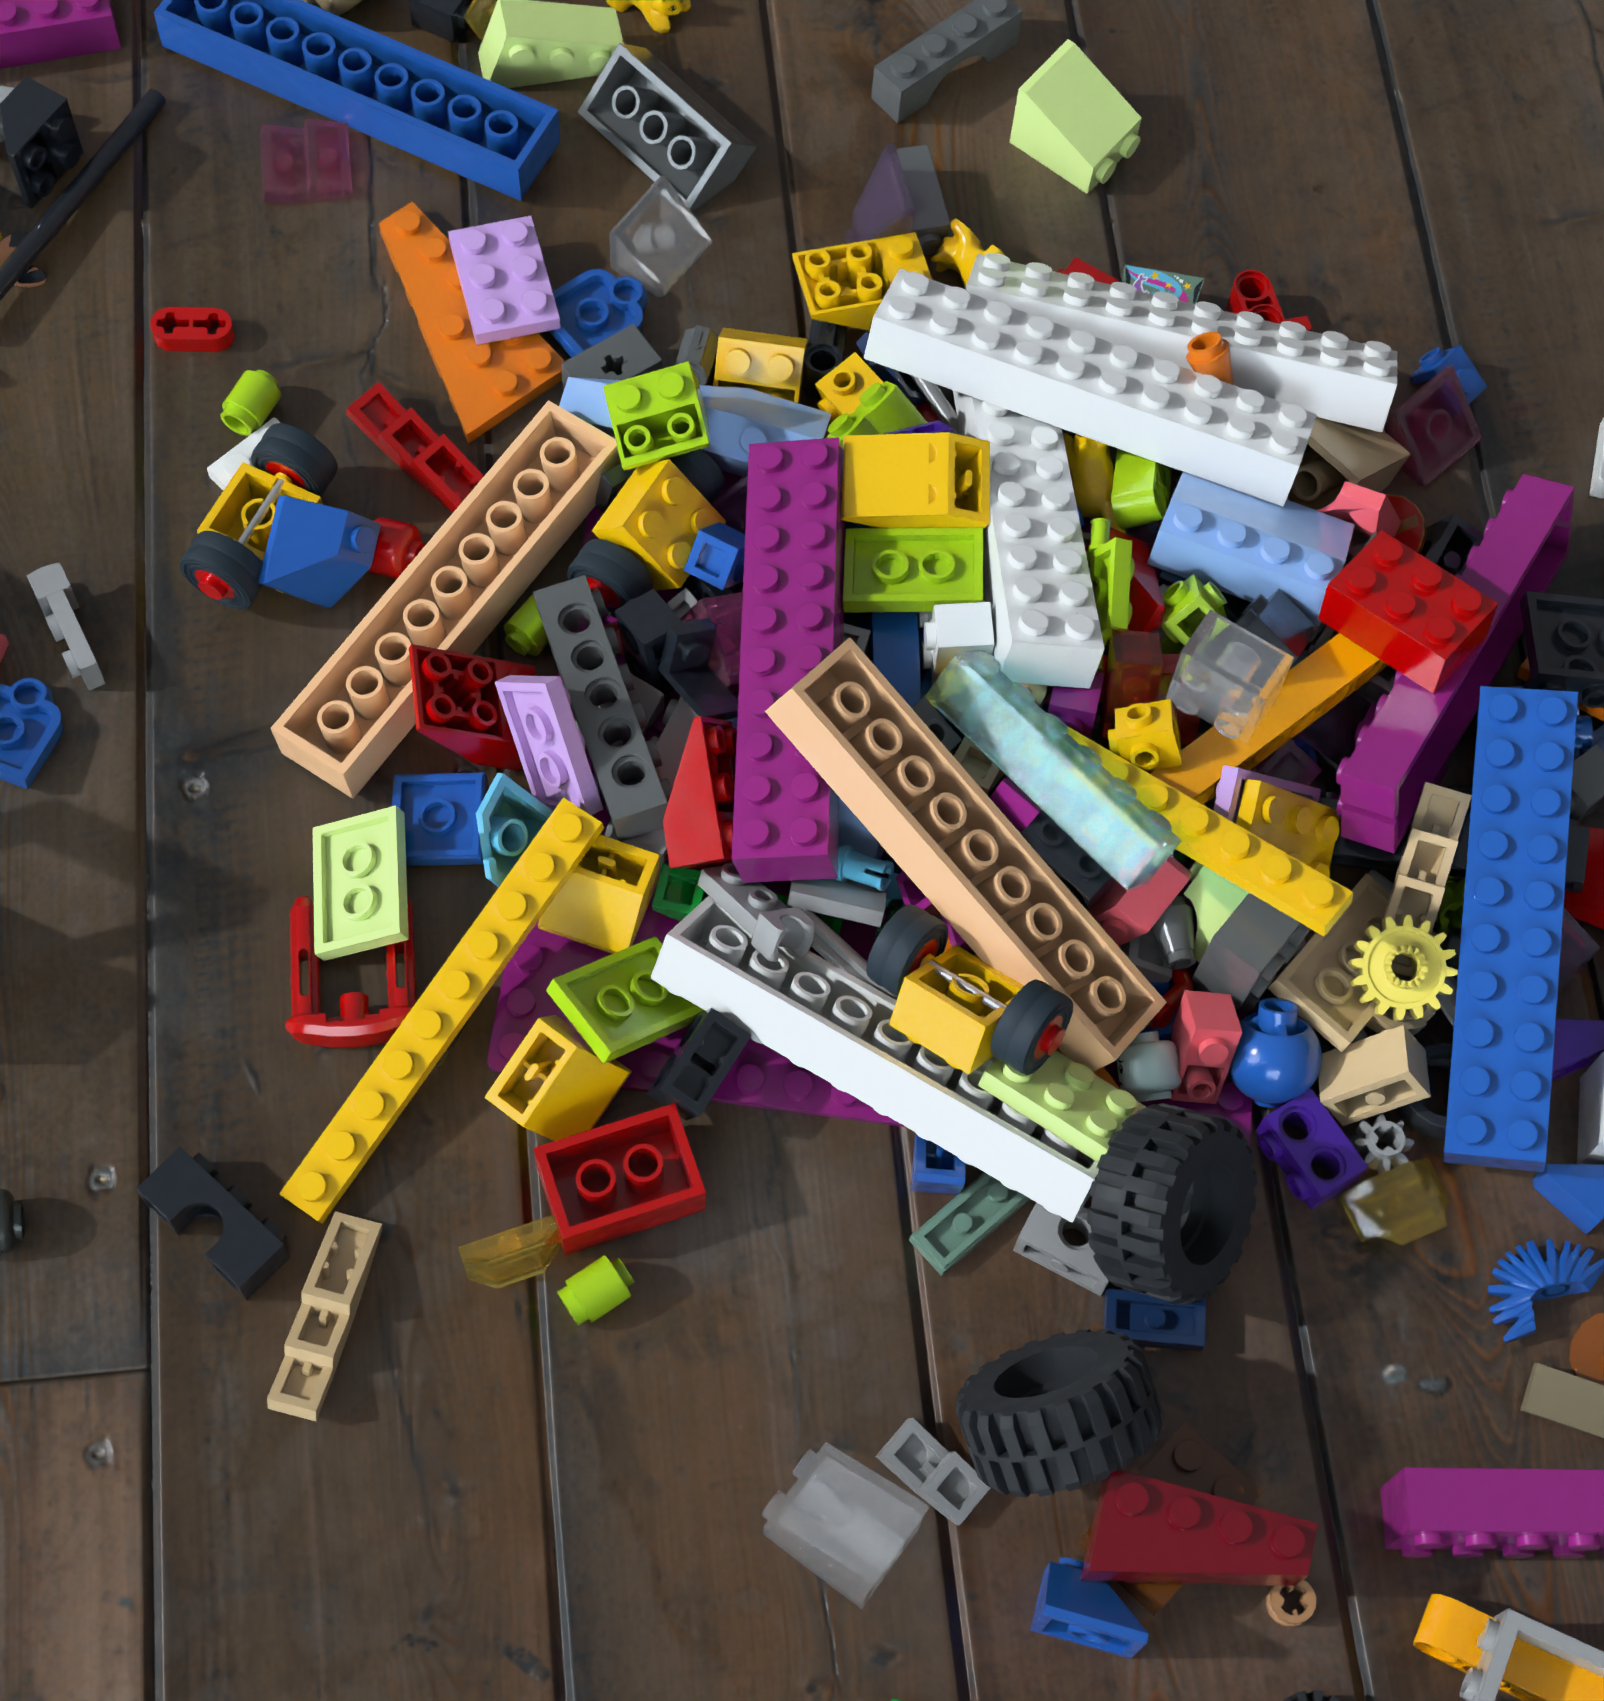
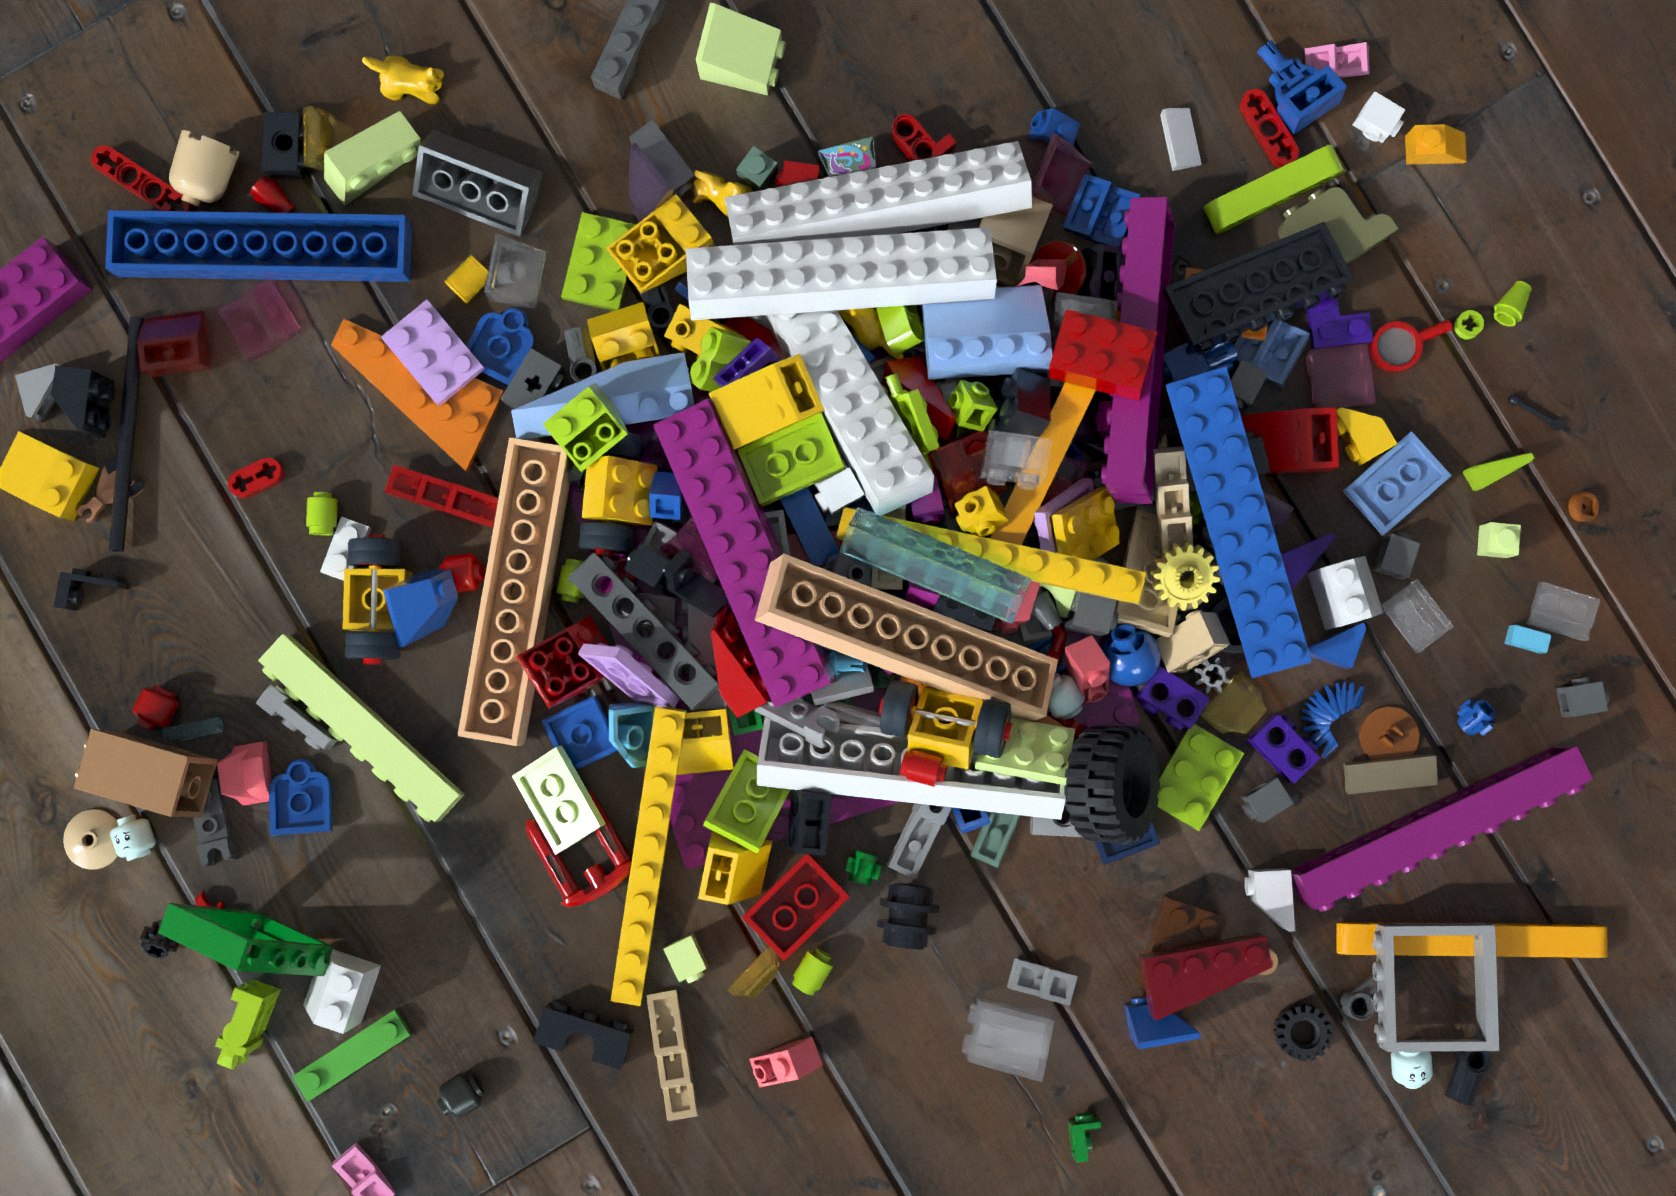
camera: 15 degrees left, 20 degrees up
black tyre [955,1329,1164,1497] -> none
orange cone [1186,332,1234,385] -> none
none -> clear red slope [137,311,211,377]
none -> red cone [250,176,296,213]
none -> yellowish green brick [258,634,465,822]
none -> yellow piece [445,255,493,303]
none -> lime plate [561,212,636,311]
none -> yellowish green brick [664,933,709,983]
none -> sand green brick [736,146,778,191]
none -> coral slope [749,1037,823,1087]
none -> green gear [845,850,882,886]
none -> black piece [877,883,940,950]
none -> light grey plate [886,803,951,879]
none -> red brick [900,750,948,787]
none -> blue slope [1063,174,1142,248]
none -> lime plate [1158,724,1244,831]
none -> dark grey brick [1241,777,1294,823]
none -> white slope [1245,868,1295,932]
none -> dark purple brick [1246,714,1321,783]

